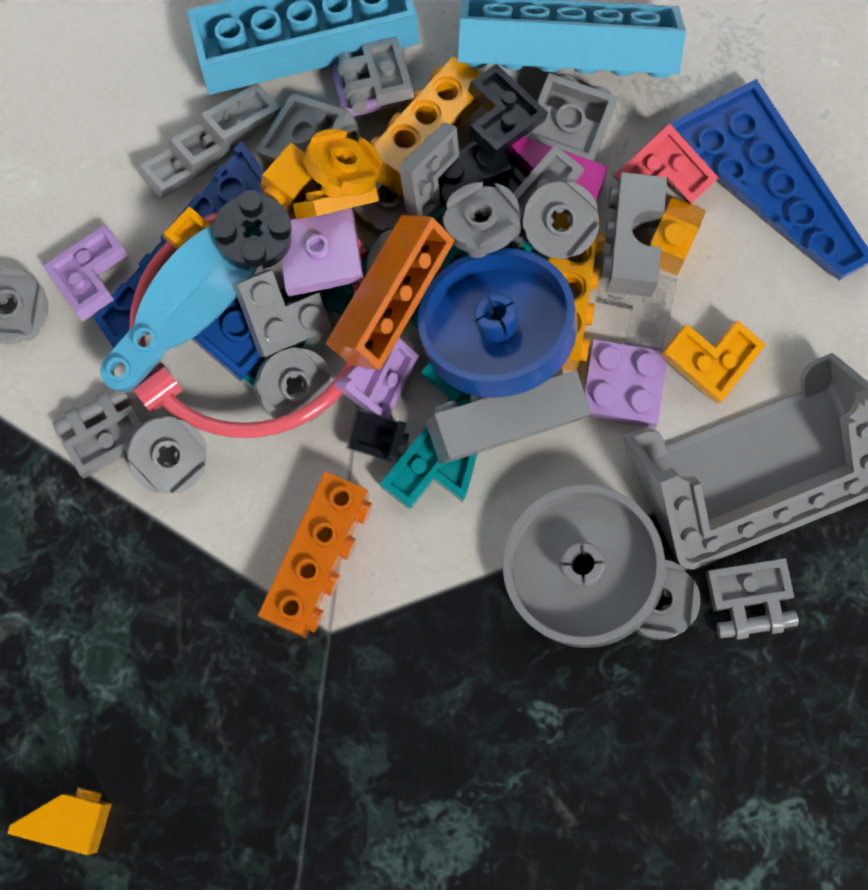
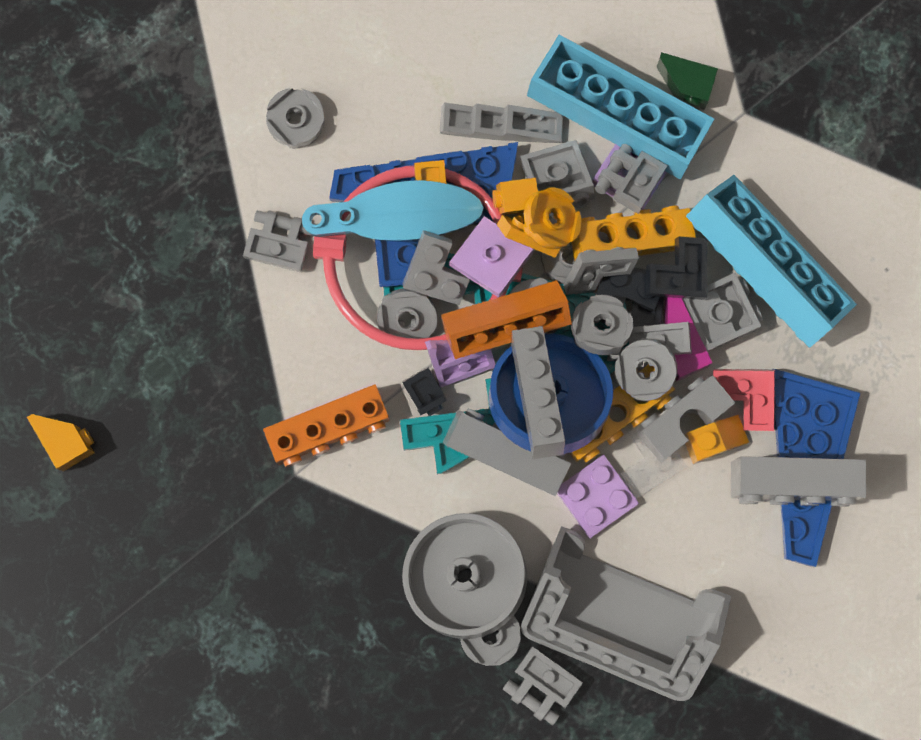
camera: 45 degrees right, 5 degrees up
lavender plate [43,224,128,321] -> none
light grey plate [126,415,206,494] -> none
black plate [212,190,292,270] -> none
light orange plate [659,320,766,404] -> none
none -> light grey brick [511,326,565,459]
none -> light grey brick [731,456,866,507]

